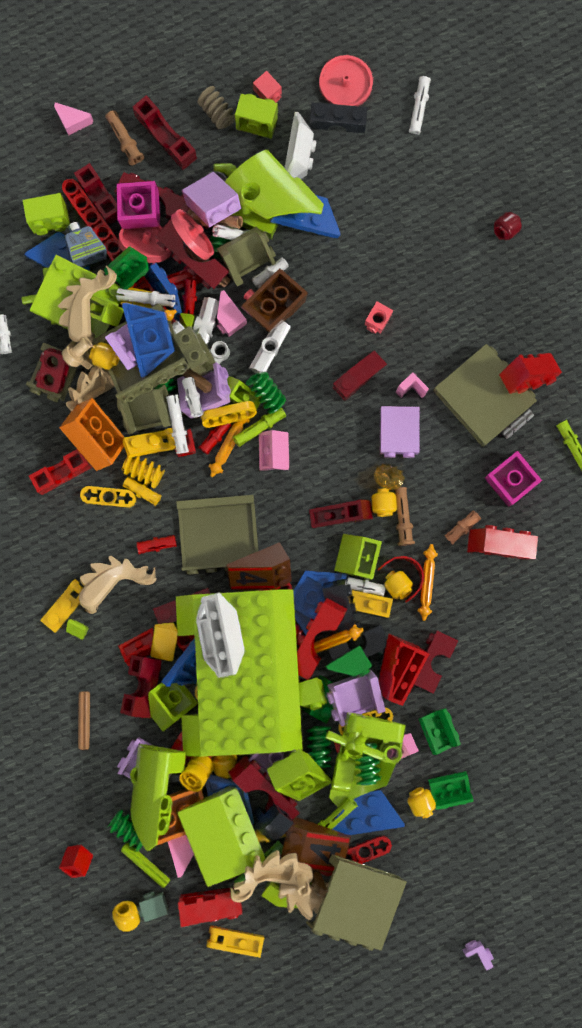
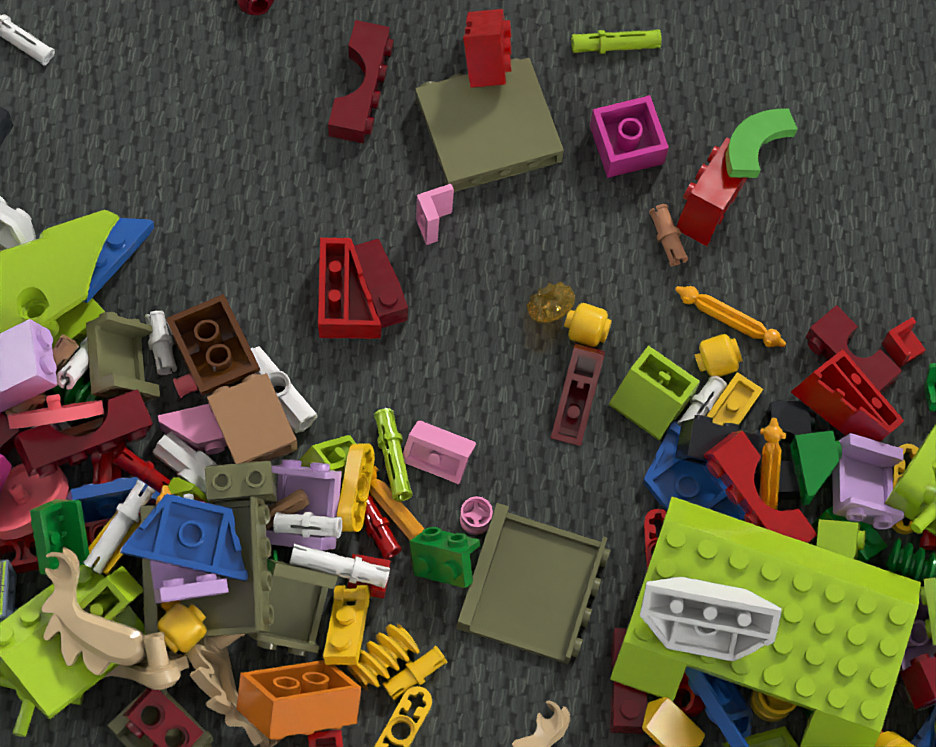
camera: 70 degrees left, 15 degrees down
red pin [137,535,177,554] -> none
yellow head [212,755,238,779] -> none
reddish brown slope [226,542,292,590] -> none
green piece [246,371,286,414] -> none
coral brick [364,302,393,334] -> none
red piece [378,556,424,603] -> none
lavender brick [380,406,419,458] -> none
medium nougat pin [395,487,415,546] -> none
light grey axle [501,409,534,439] -> none
none -> medium nougat panel [207,373,298,464]
none -> red wedge [318,238,381,339]
none -> dark red arch [328,20,394,144]
none -> green bracket [410,527,480,588]
none -> bright pink wheel [460,496,493,535]
none -> bright green tile [725,109,798,178]
none -> red panel [881,317,926,368]

